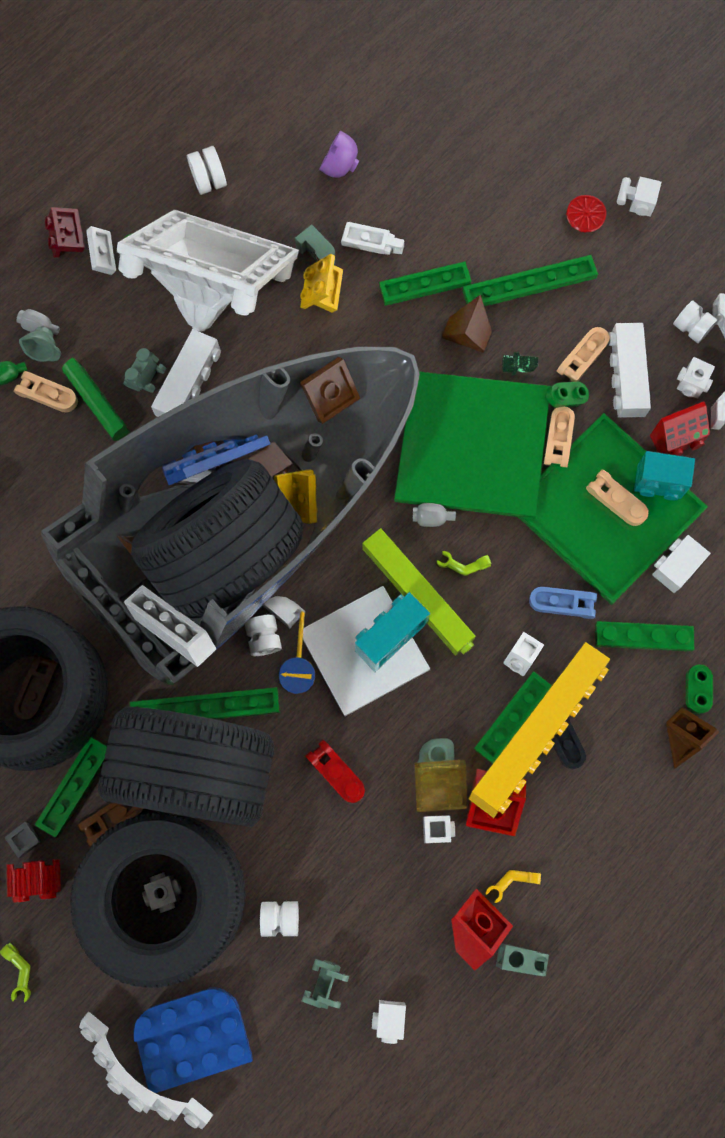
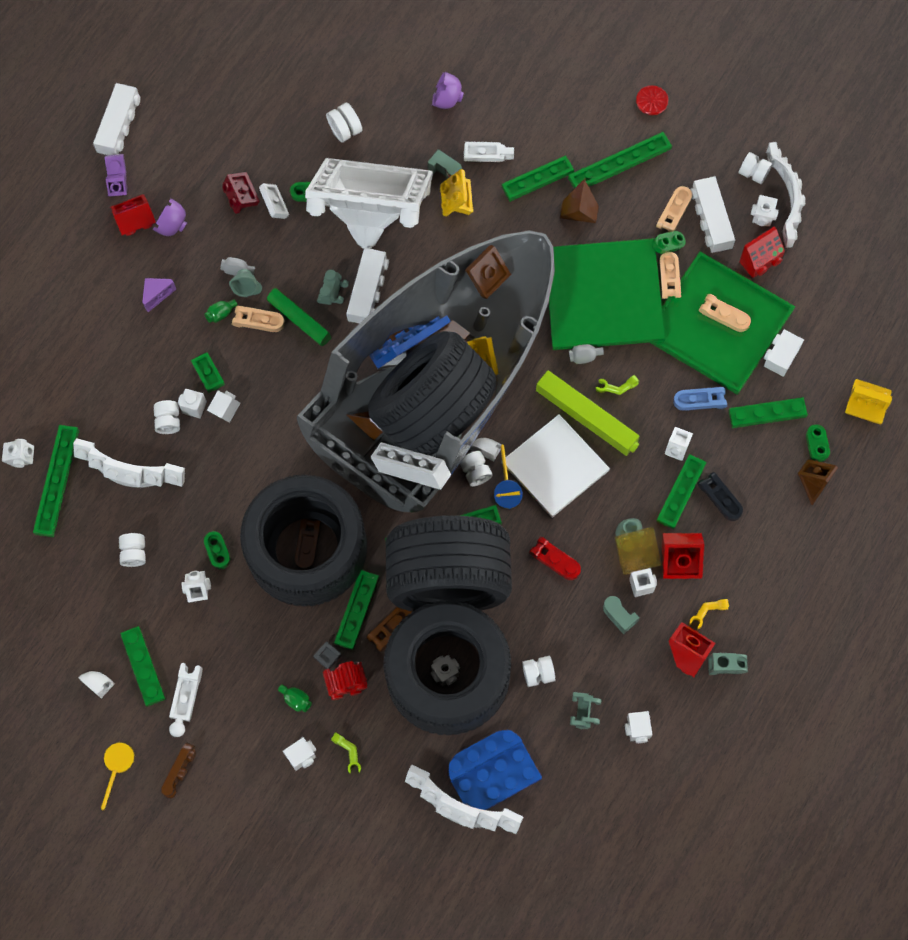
camera: 10 degrees left, 5 degrees down
teal brick [355,592,430,672] -> none
yellow brick [469,642,610,818] -> none
clear green piece [502,352,538,376] -> none
white brick [617,177,661,217] -> none
teal brick [634,451,695,501] -> none
none -> sand green leg [603,596,640,634]

